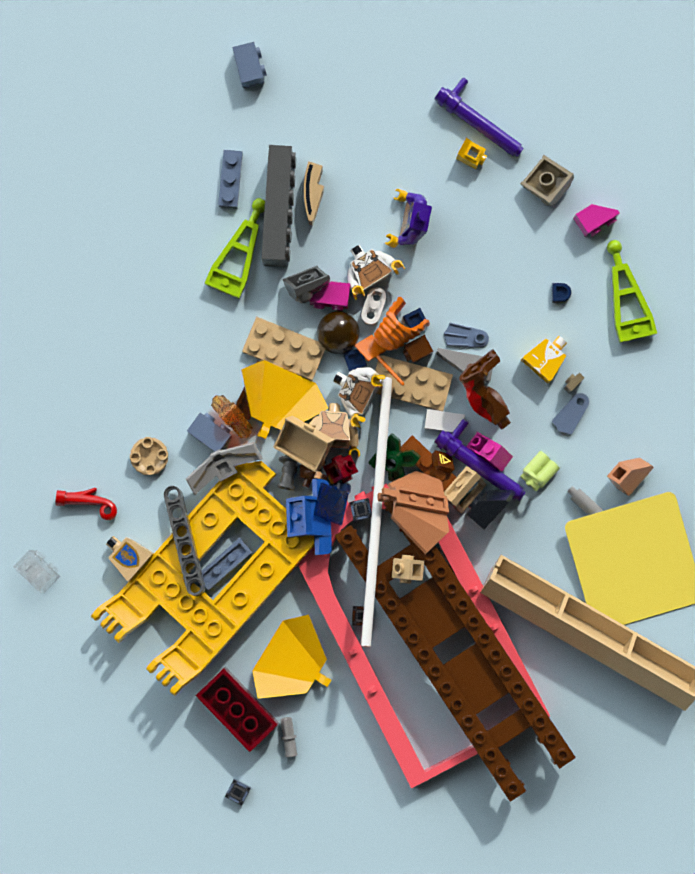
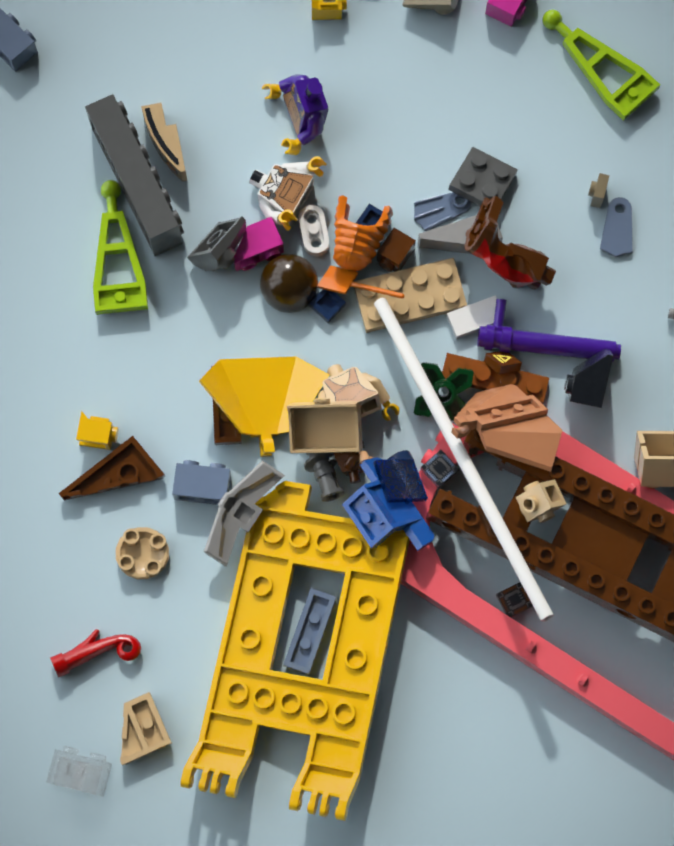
camera: 30 degrees left, 10 degrees down
torso [106,536,154,582] -> none
dark grey beam [164,486,205,596] -> none
dark red brick [195,667,279,752] -> none
clear orange piece [211,395,253,439] -> none
sand blue plate [218,150,243,208] -> none
tan plate [242,316,325,381] -> none
yellow panel [252,614,331,699] -> none
light grey axle [281,717,298,757] -> none
dark red brick [323,454,358,485] -> none
torso [333,367,385,428] -> none
tan tile [444,466,486,514] -> none
dark pink slope [466,432,513,472] -> none
yellowish green piece [520,451,560,491] -> none
yellow torso [521,336,567,384] -> none
dark blue tile [552,283,572,303] -> none
none -> reddish brown wing [58,436,165,501]
none -> yellow window [76,410,119,450]
none -> tan wing [120,692,172,766]
none -> dark grey plate [448,147,518,206]

